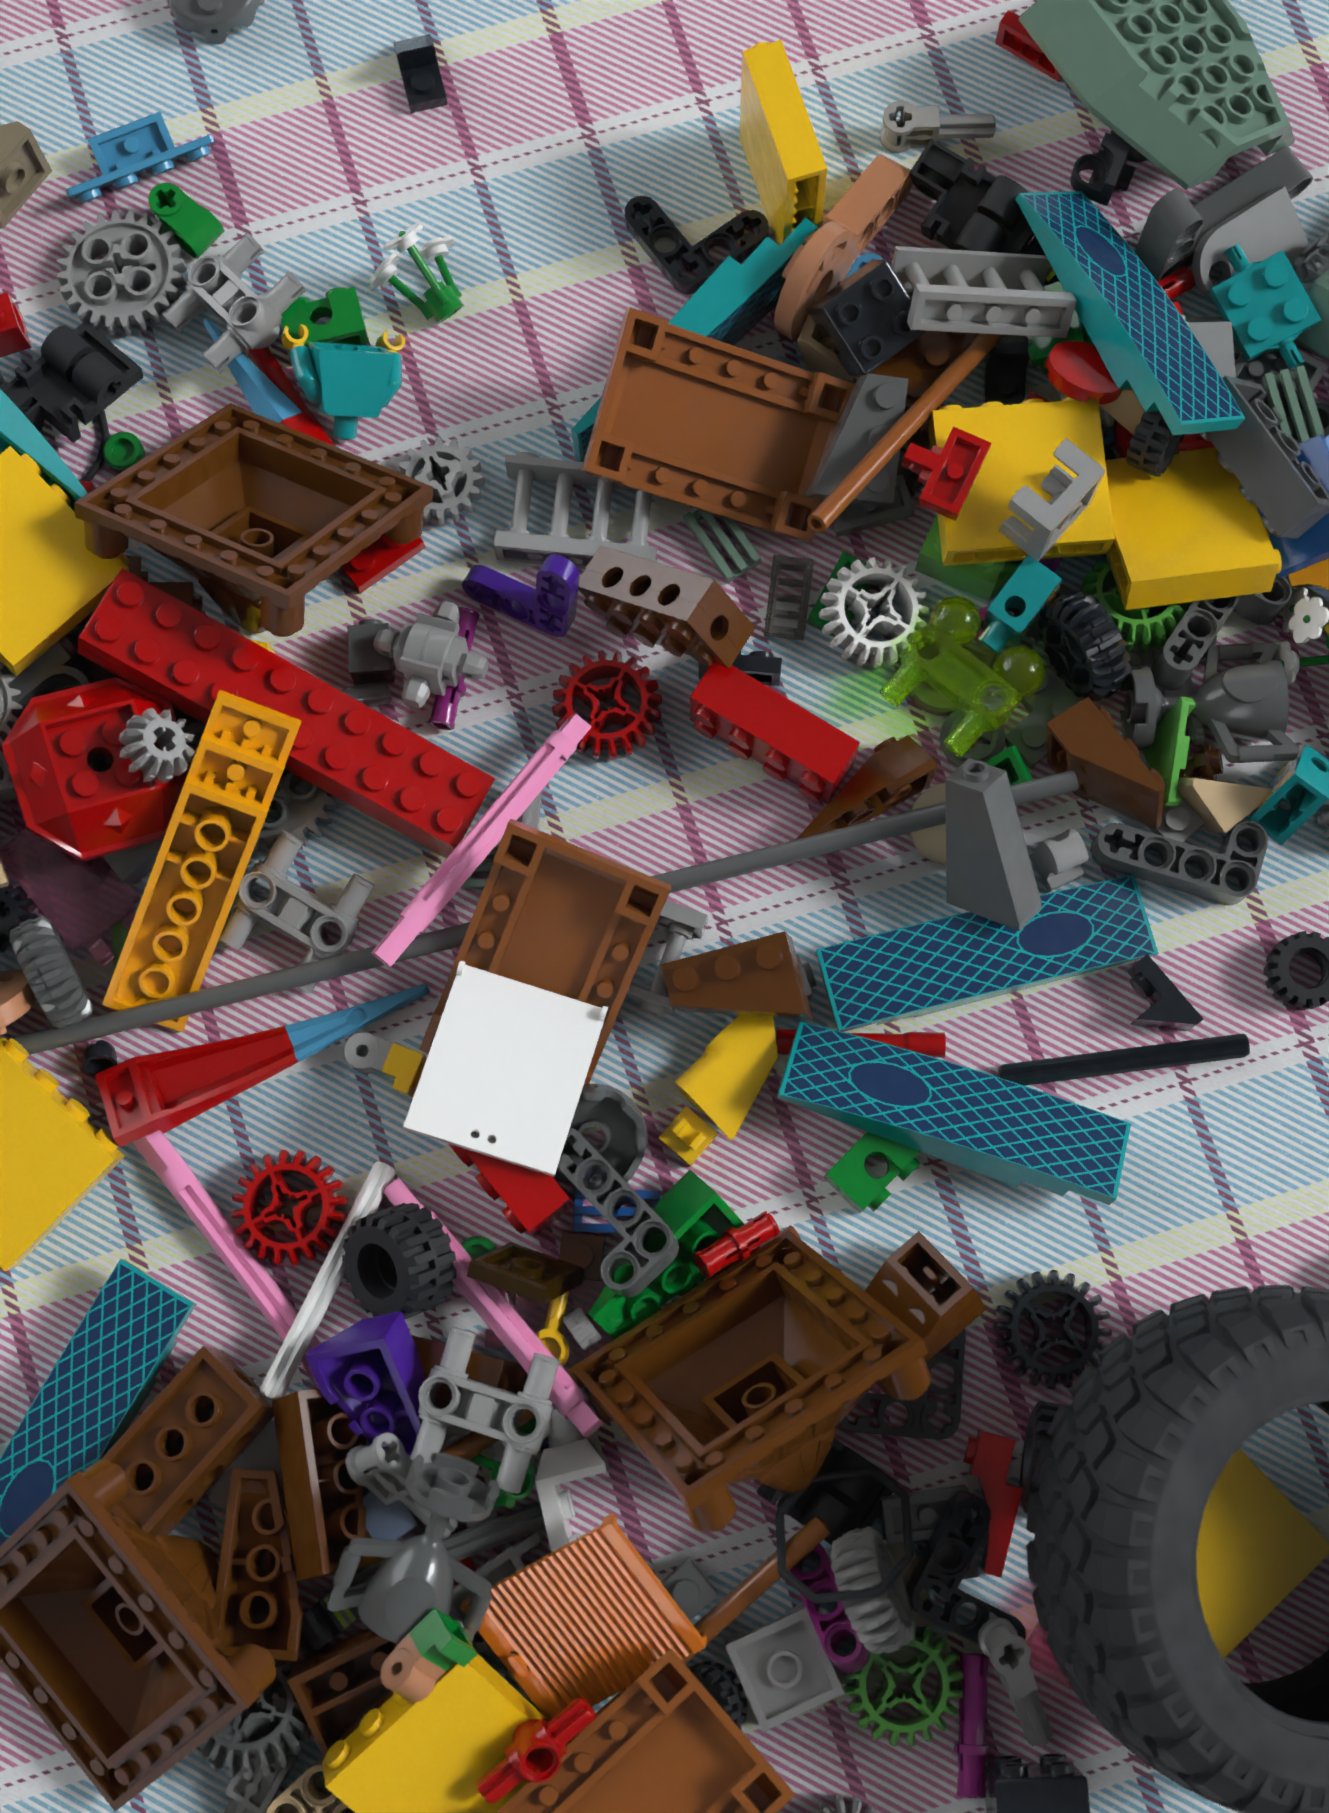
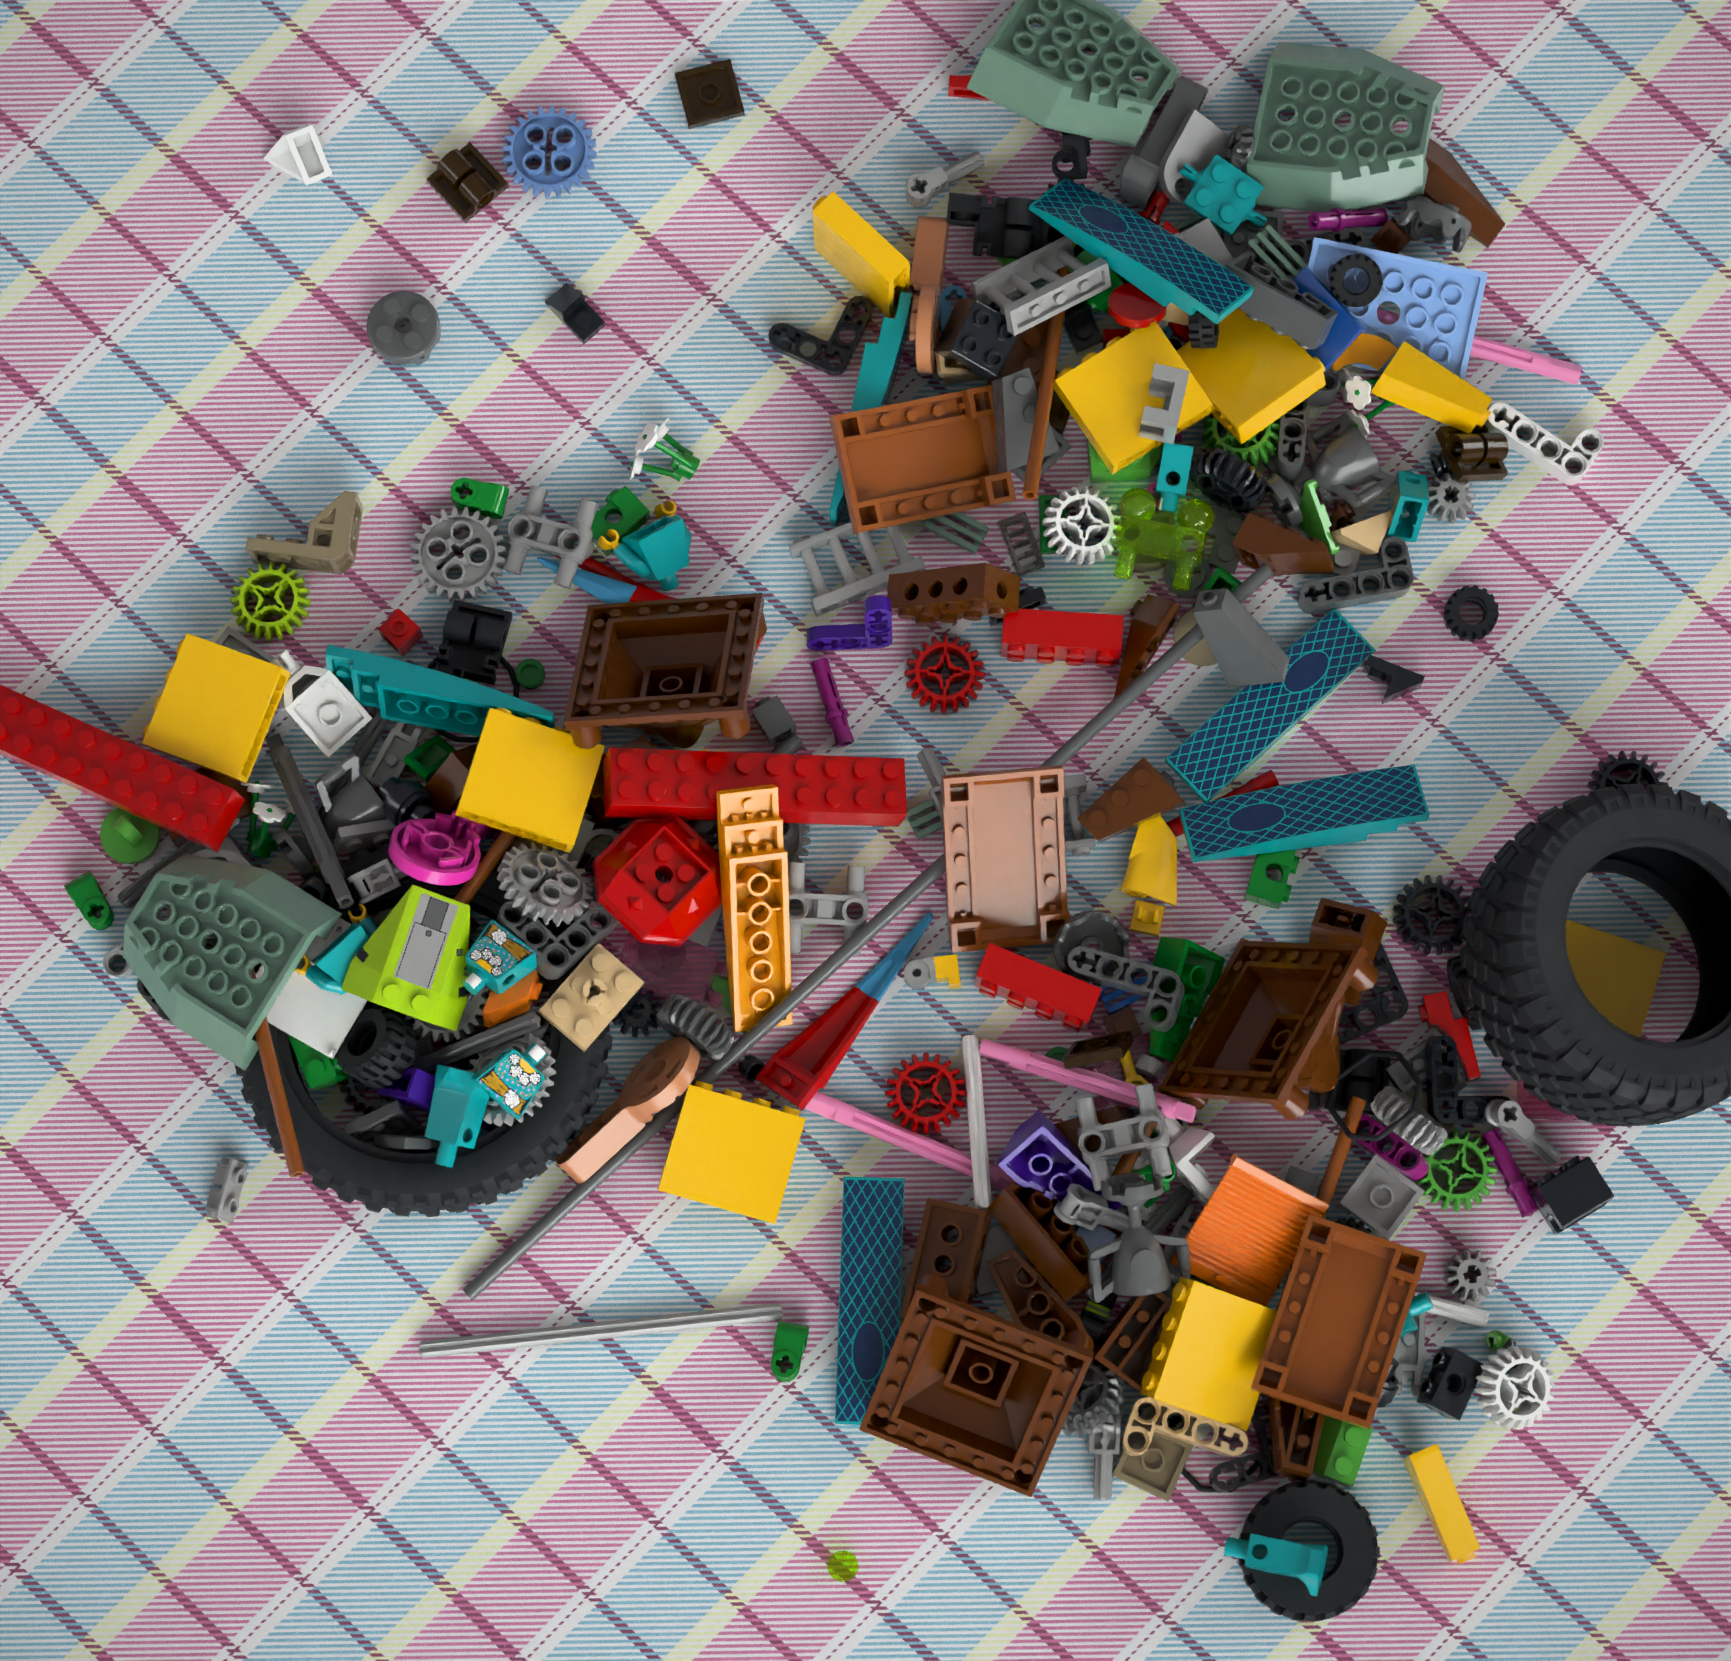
camera: 30 degrees left, 0 degrees up
dark azure bracket [65,112,216,203] -> none
light grey gear [118,708,196,783] -> none
black tyre [342,1203,457,1319] -> none
bright pink piece [371,713,591,967] -> none
light grey piece [373,601,489,709] -> none
leg [381,1607,477,1702] -> none
light grey gear [398,437,485,526] -> none
white door [403,960,608,1177] -> none
red axle [477,1697,596,1804] -> none
red pin [693,1211,780,1278] -> none
red hinge [902,426,992,521] -> none
black axle [998,1033,1250,1086] -> none
light grey leg [1030,828,1089,892] -> none

